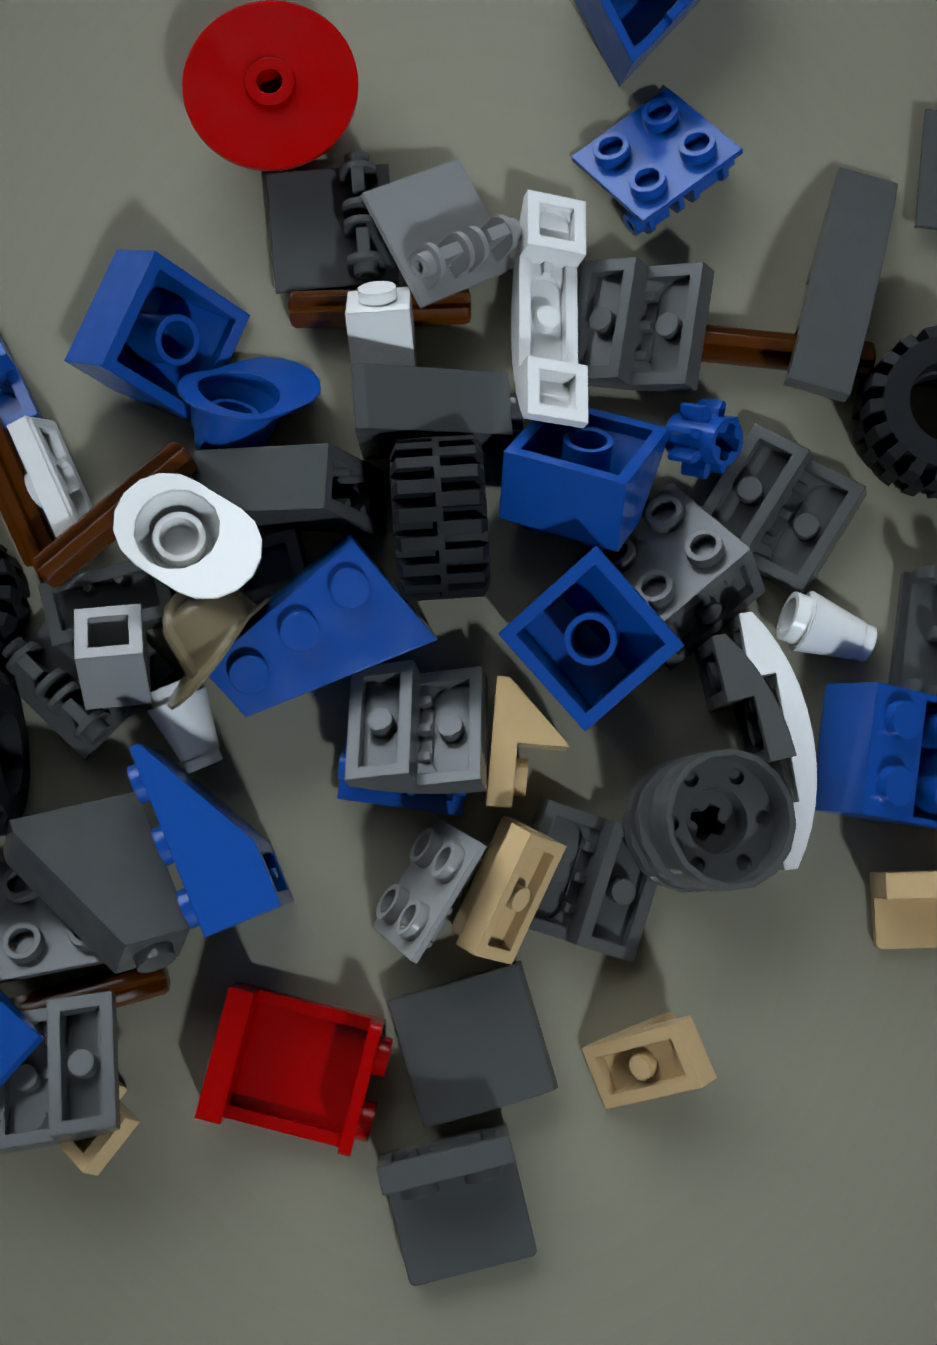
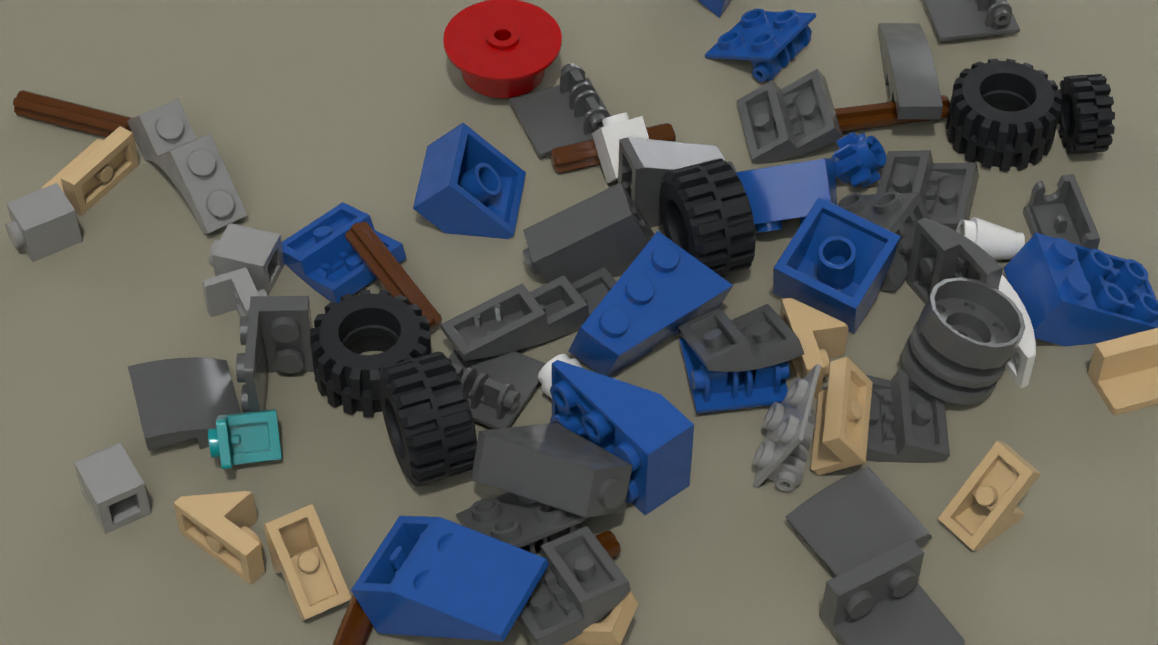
camera: 15 degrees left, 35 degrees down
white plate [6,416,93,538] -> none
reddish brown axle [31,441,198,588] -> none
light grey brick [74,603,152,710] -> none
white piece [113,473,263,599] -> none
dark tan piece [162,590,270,710] -> none
blue piece [177,357,321,450] -> none
red panel [194,981,394,1157] -> none
light grey hinge [360,158,522,308] -> none
white slope [511,190,588,429] -> none

